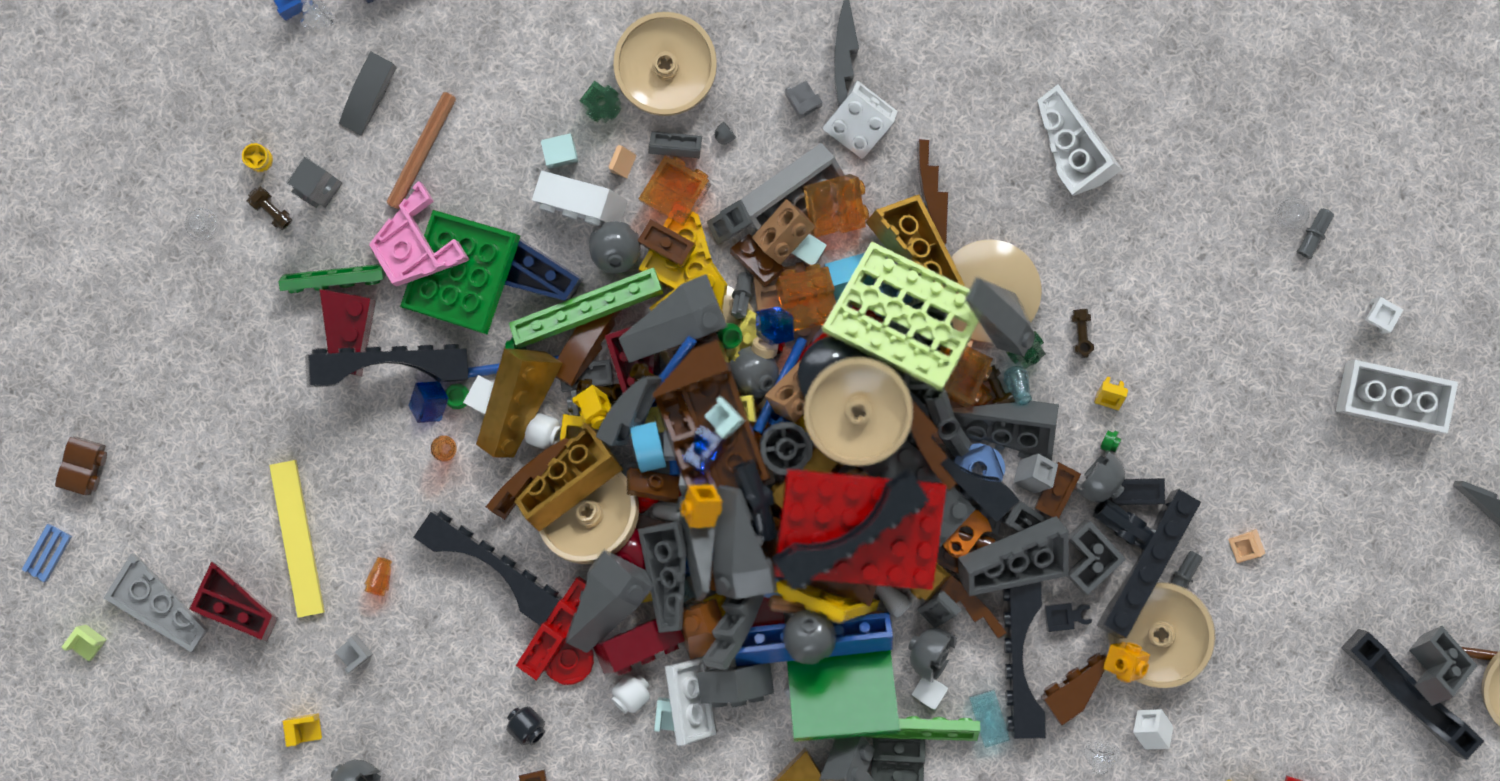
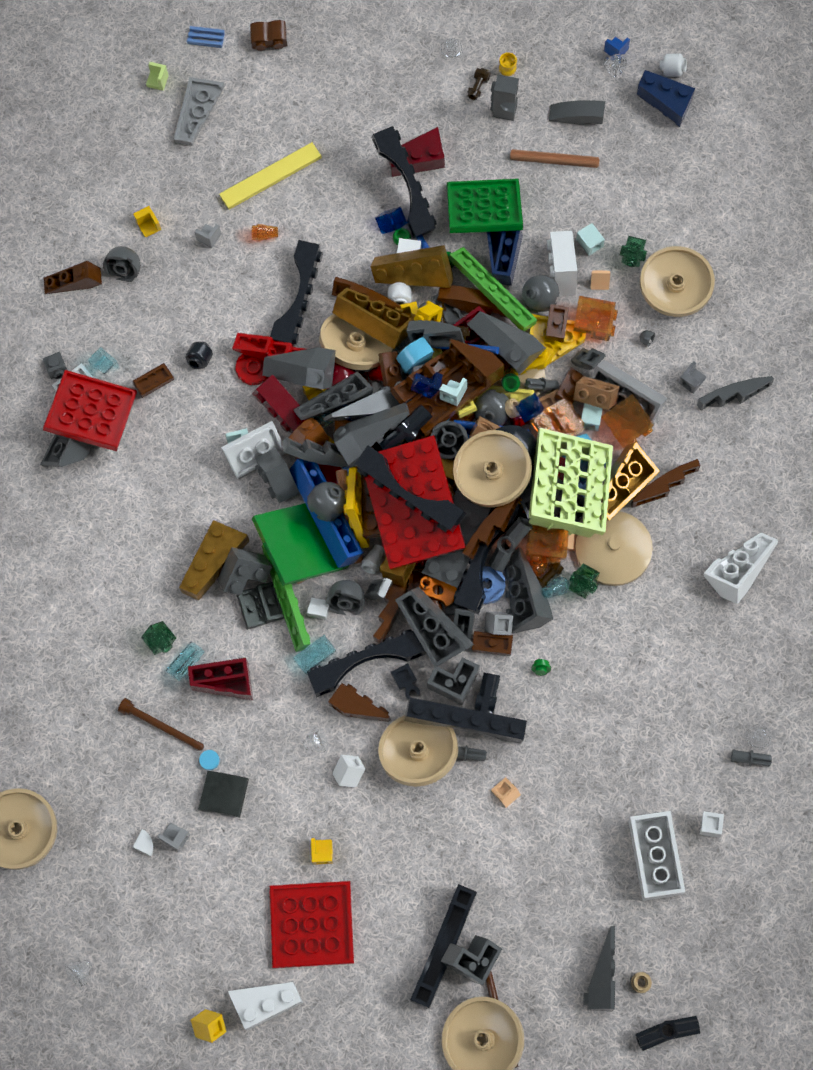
camera: 70 degrees right, 15 degrees down
dark red wedge [189,561,278,642] -> none
green plate [278,264,386,294] -> none
bright pink wing [369,181,469,287] -> none
clear orange cone [431,435,457,461] -> none
white head [611,674,650,714] -> none
dark grey plate [648,131,702,159] -> none
light orange brick [681,485,722,528] -> none
white bracket [823,81,897,159] -> none
dark grey wedge [965,277,1035,357] -> none
dark brown bar [1071,309,1094,359] -> none
dark grey cylinder [1074,450,1125,502] -> none
yellow tile [1094,377,1128,411] -> none
light orange brick [1103,642,1150,683] -> none
black tile [1112,478,1166,505] -> none

